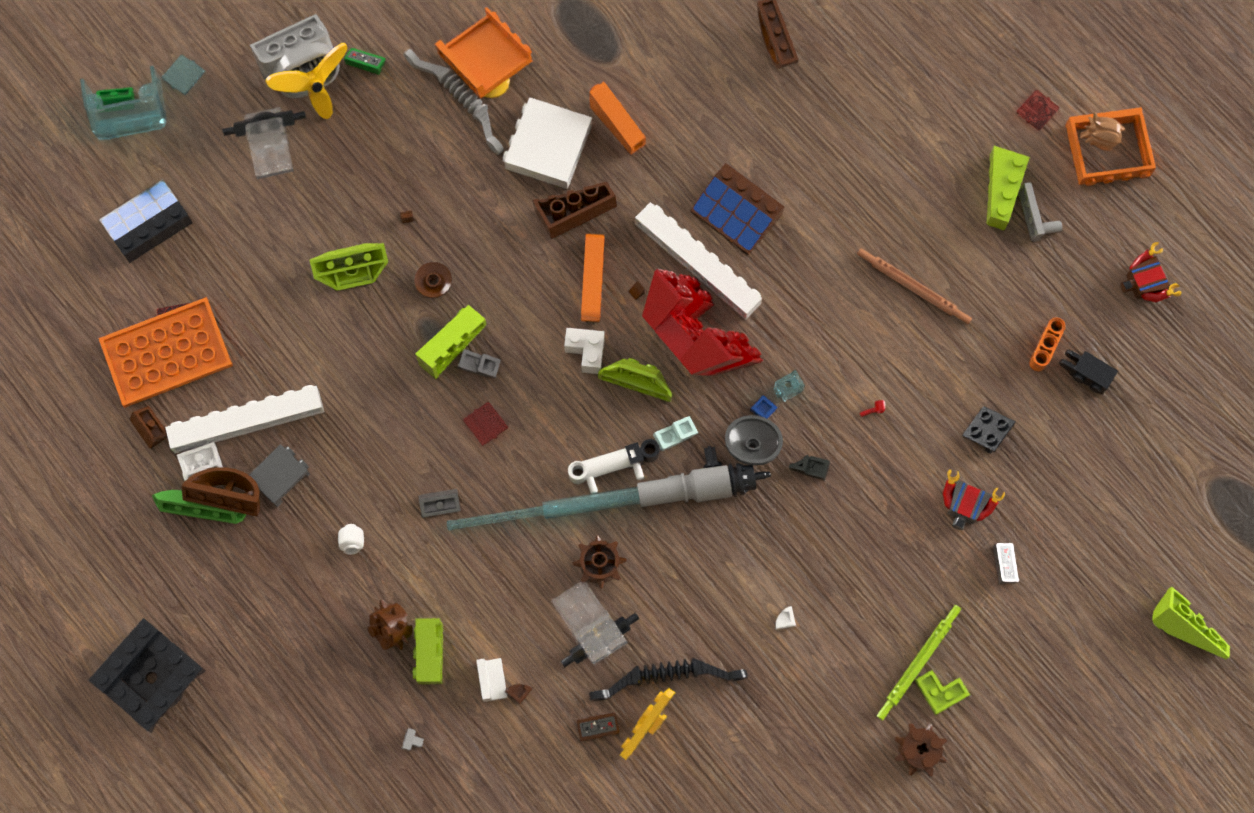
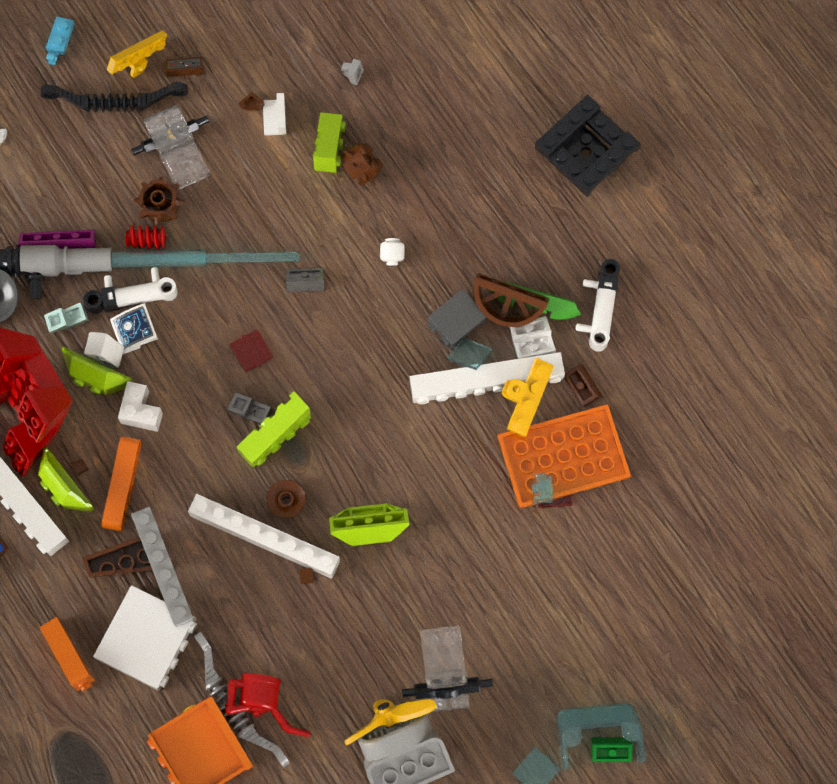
camera: 175 degrees left, 0 degrees up
black slope [99,180,193,263] -> none
green slope [344,48,386,75] -> none
none -> magenta brick [18,230,97,249]
none -> lime wedge [38,446,95,512]
none -> medium azure plate [46,16,75,65]
none -> white panel [84,332,124,368]
none -> slope [110,303,158,354]
none -> red piece [126,225,166,250]
none -> light grey brick [131,507,195,627]
none -> white brick [188,494,340,579]
none -> red piece [225,673,310,738]
none -> clear light blue piece [447,338,492,370]
none -> yellow plate [501,358,554,437]
none -> clear light blue brick [531,473,554,504]
none -> white piece [576,259,620,351]

